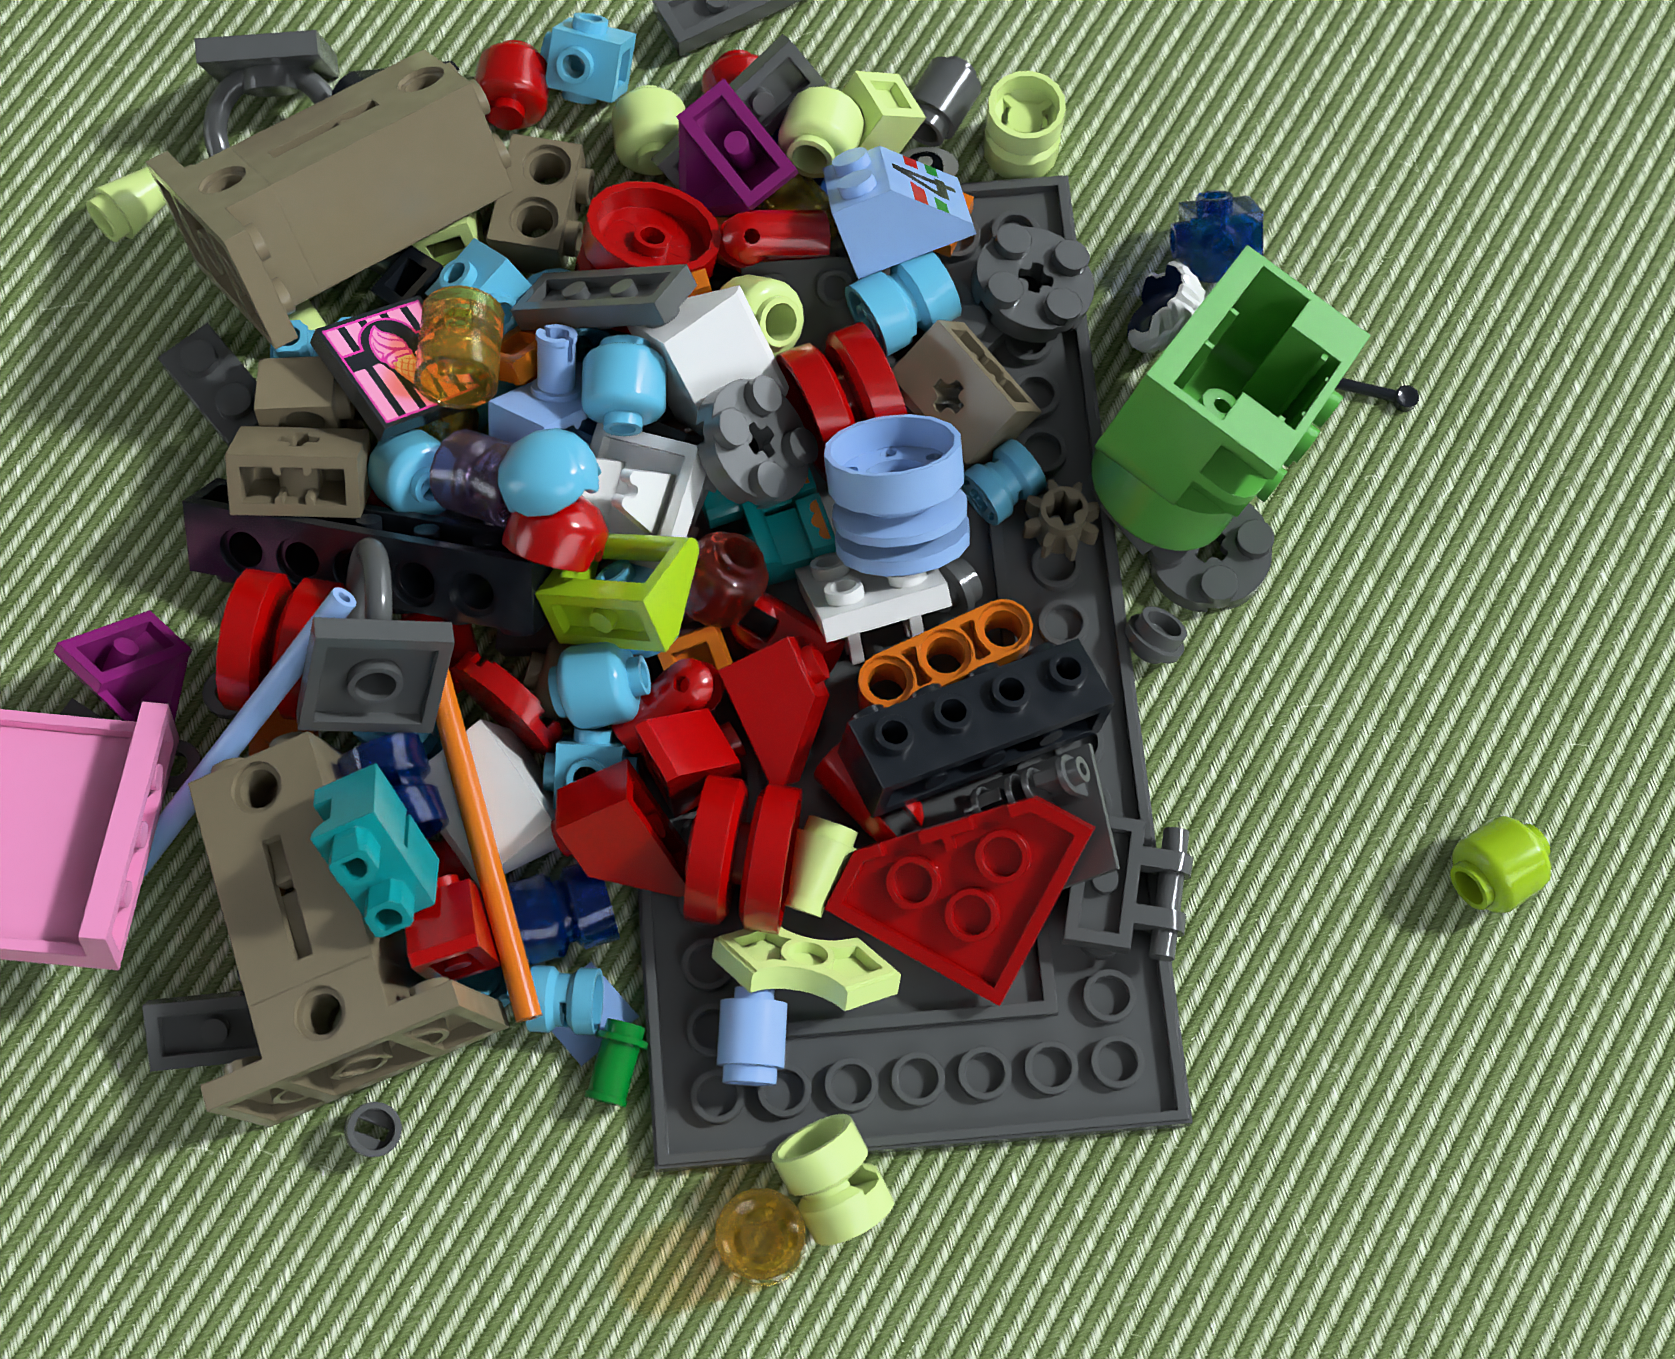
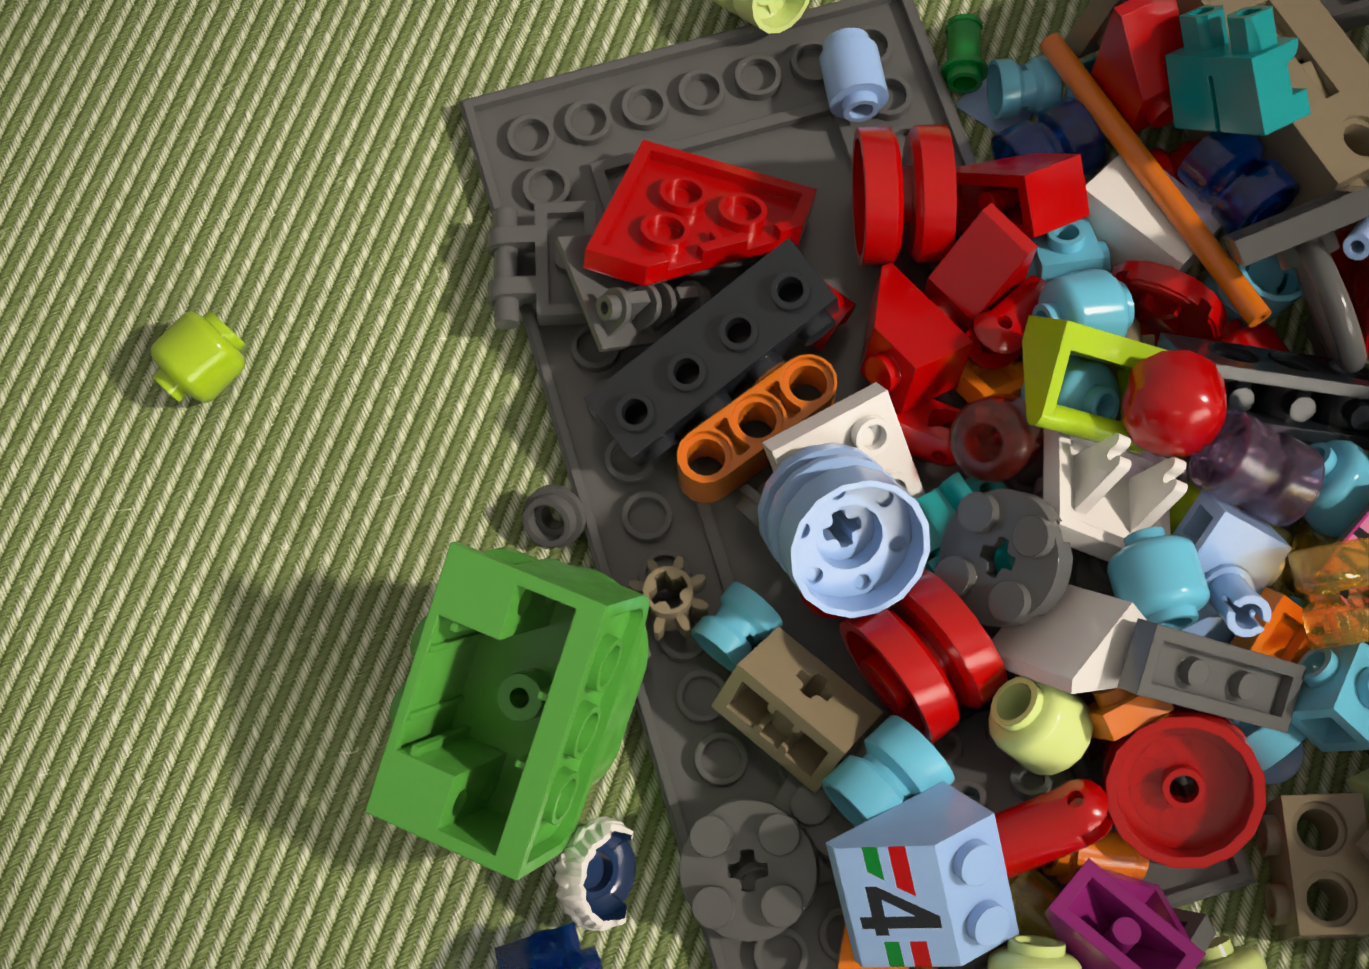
camera: 170 degrees right, 0 degrees up
medium azure hair [498,428,602,517] -> none
yellowish green tile [712,927,901,1011] -> none
yellowish green cone [784,815,858,918] -> none
black hinge [1335,378,1419,412] -> none

